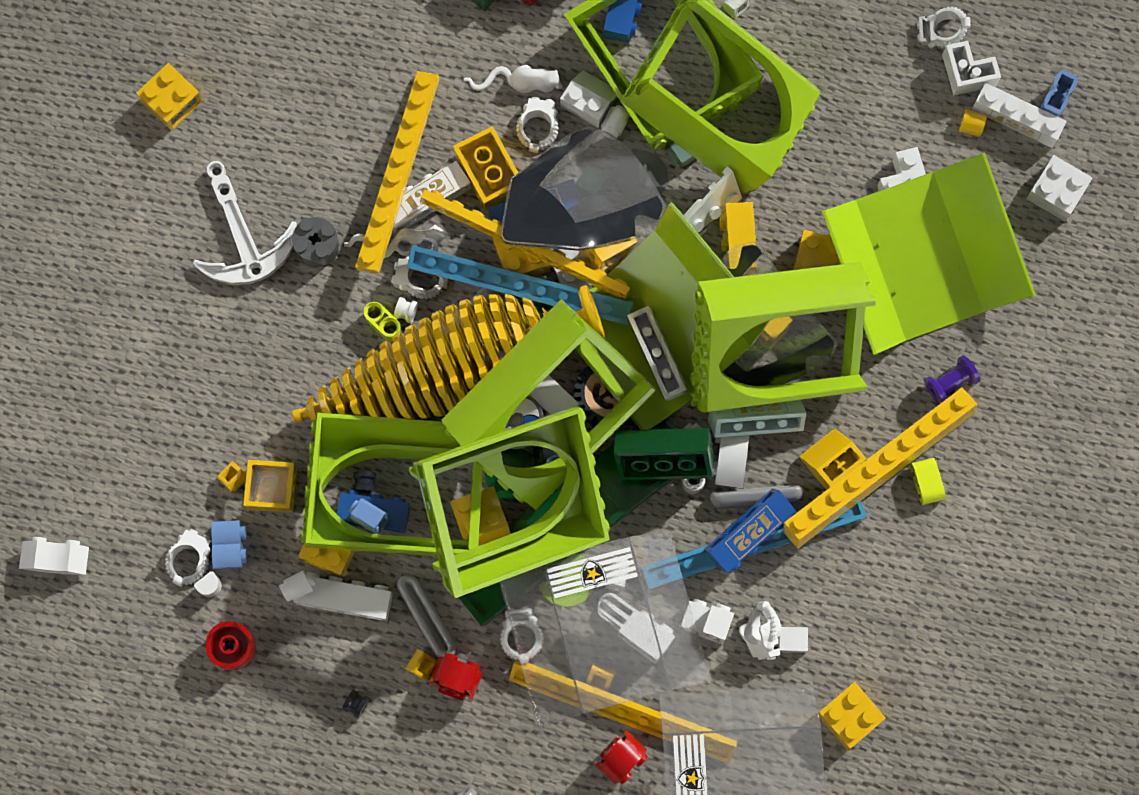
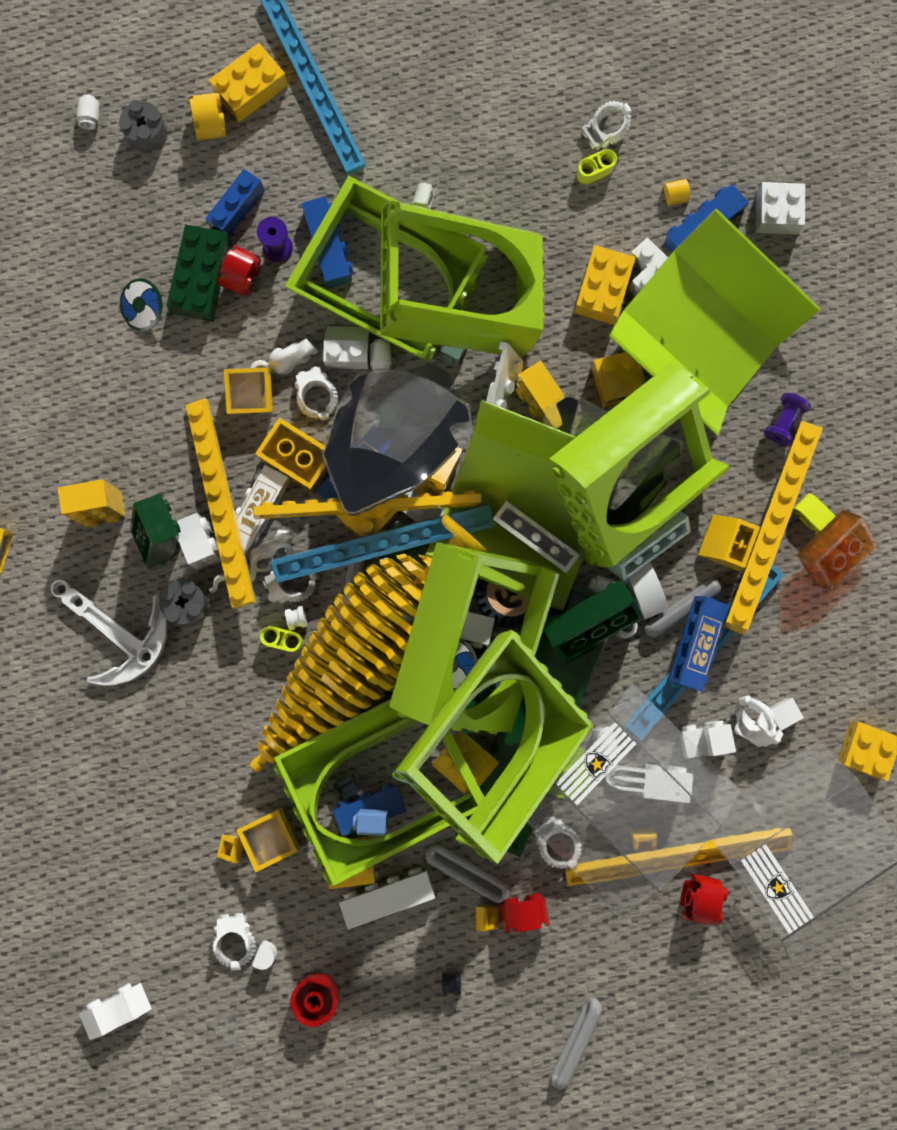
camera: 30 degrees left, 5 degrees up
medium blue brick [211,521,247,570] -> none
white brick [279,570,316,602] -> none
white brick [942,41,1001,96] -> none
white brick [972,83,1067,148] -> none
medium blue brick [1040,70,1077,117] -> none
none -> yellow brick [58,479,125,527]
none -> dark green brick [130,493,181,569]
none -> white piece [177,513,221,570]
none -> clear piece [224,367,273,414]
none -> yellow brick [574,245,636,325]
none -> neon yellow beam [576,149,617,184]
none -> blue brick [664,184,749,252]
none -> clear orange brick [797,509,879,593]

